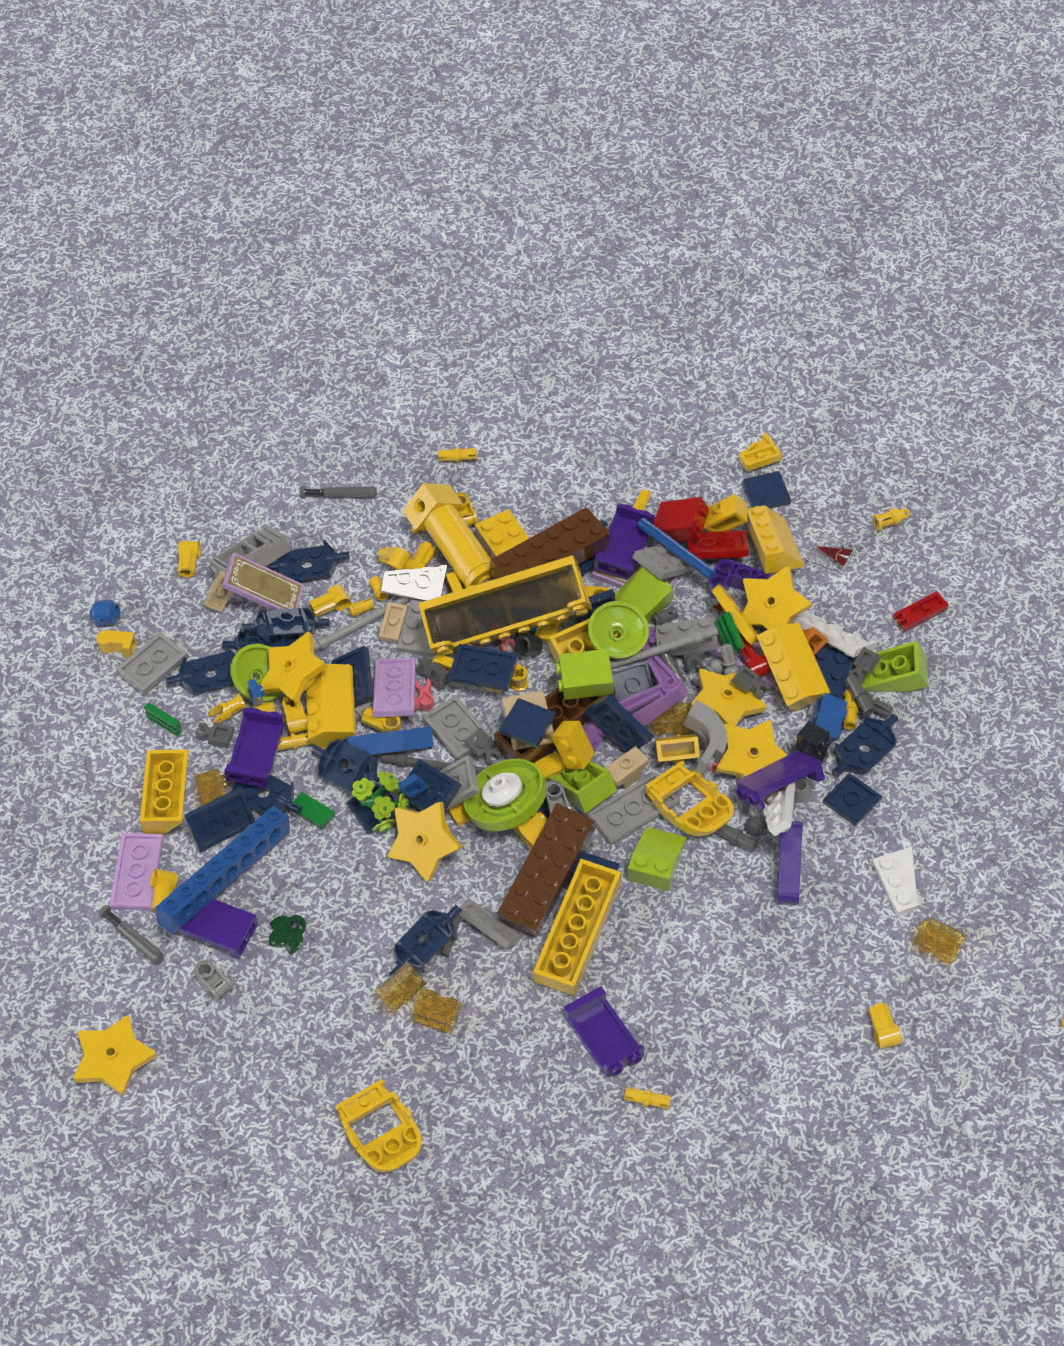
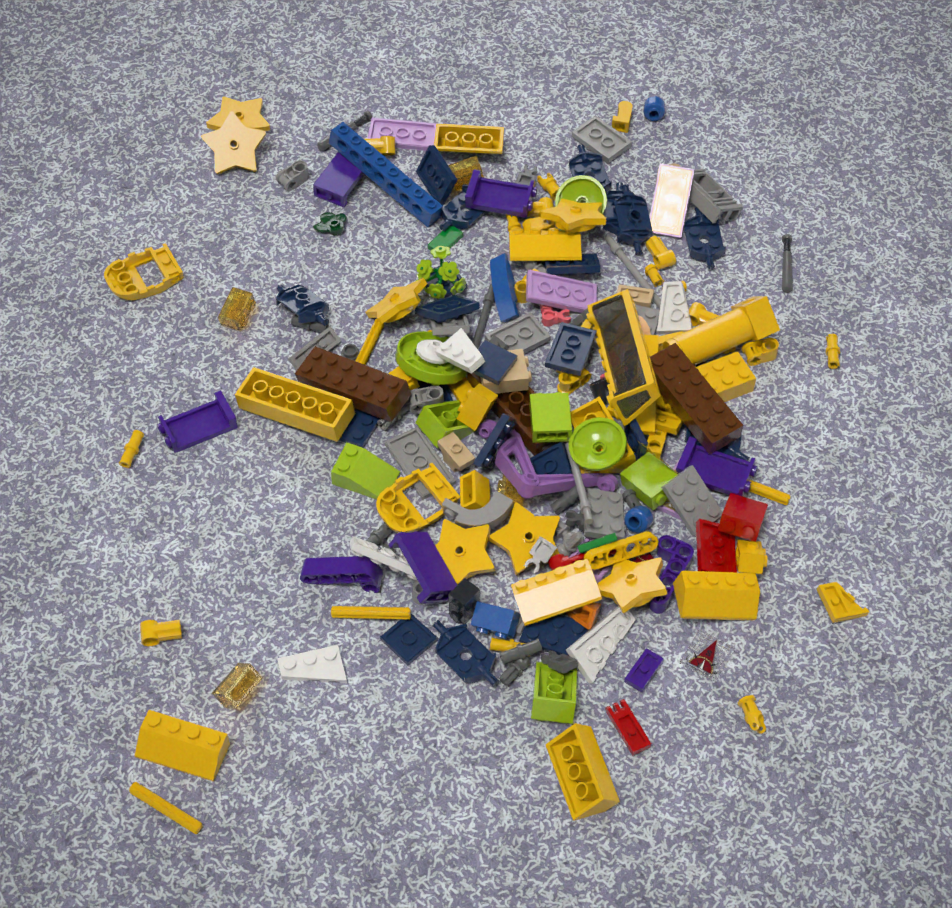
camera: 90 degrees right, 0 degrees up
green tile [144,702,182,737] -> none
yellow piece [178,541,201,578] -> none
blue plate [247,679,265,707] -> none
dark blue plate [311,739,382,792] -> none
clear yellow brick [374,961,427,1013] -> none
yellow piece [377,546,411,570] -> none
blue plate [398,773,428,799] -> none
blue axle [637,518,715,579] -> none
dark blue tile [742,471,791,509] -> none
none -> yellow slope [134,710,230,782]
none -> yellow plate [201,111,266,174]
none -> yellow axle [331,606,411,619]
none -> dark grey plate [341,344,360,361]
none -> yellow axle [356,319,384,365]
none -> white wing [435,328,485,374]
none -> yellow slope [545,723,620,821]
none -> blue head [624,506,653,533]
none -> dark purple plate [624,648,664,693]

